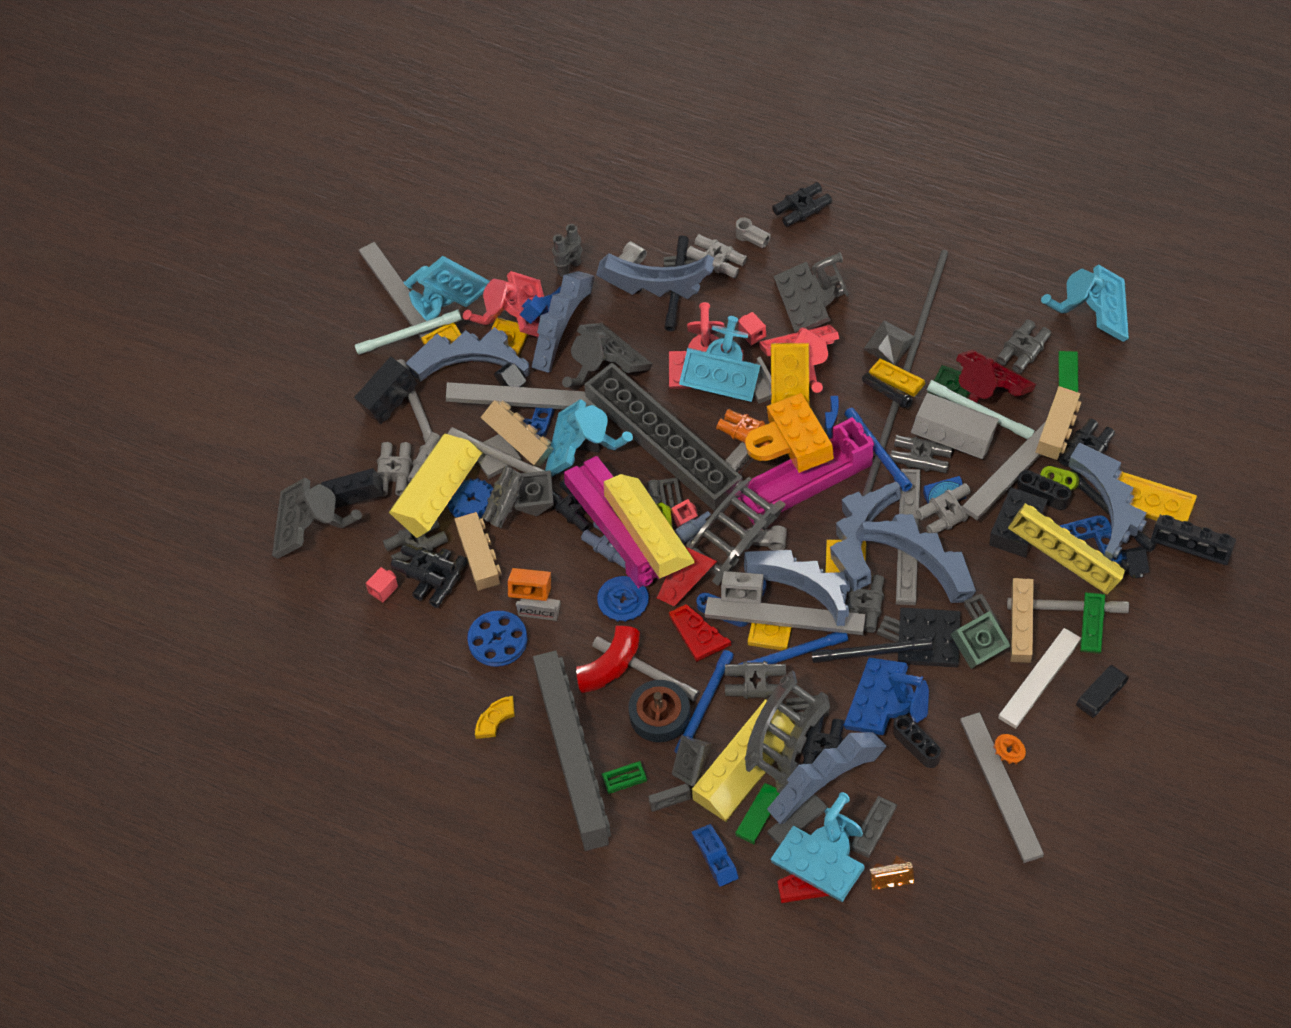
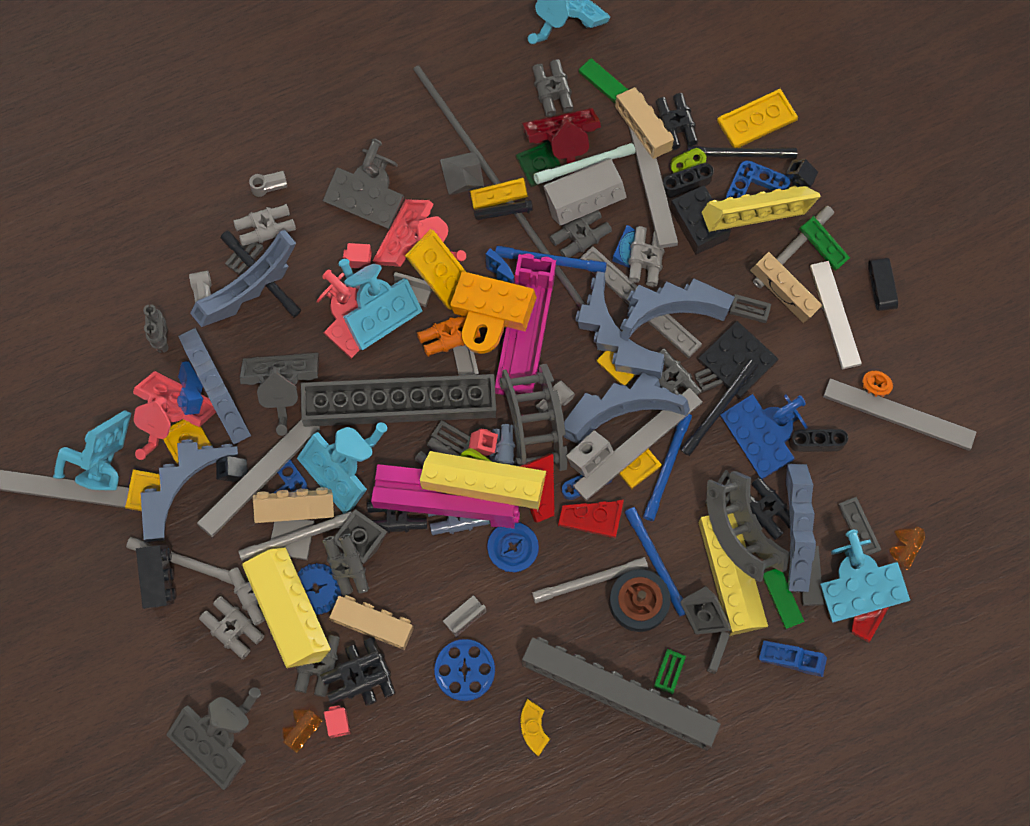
camera: 55 degrees left, 15 degrees up
black brick [321,468,383,508] -> none
light aqua piece [355,310,462,355] -> none
orange brick [508,568,551,601] -> none
red brick [576,626,640,693] -> none
dark grey pin [725,661,786,699] -> none
black pin [772,182,832,227] -> none
sand green brick [951,611,1010,669] -> none
sand blue arch [1069,443,1147,561] -> none
black brick [1150,514,1236,565] -> none
none -> clear orange tile [283,709,323,753]

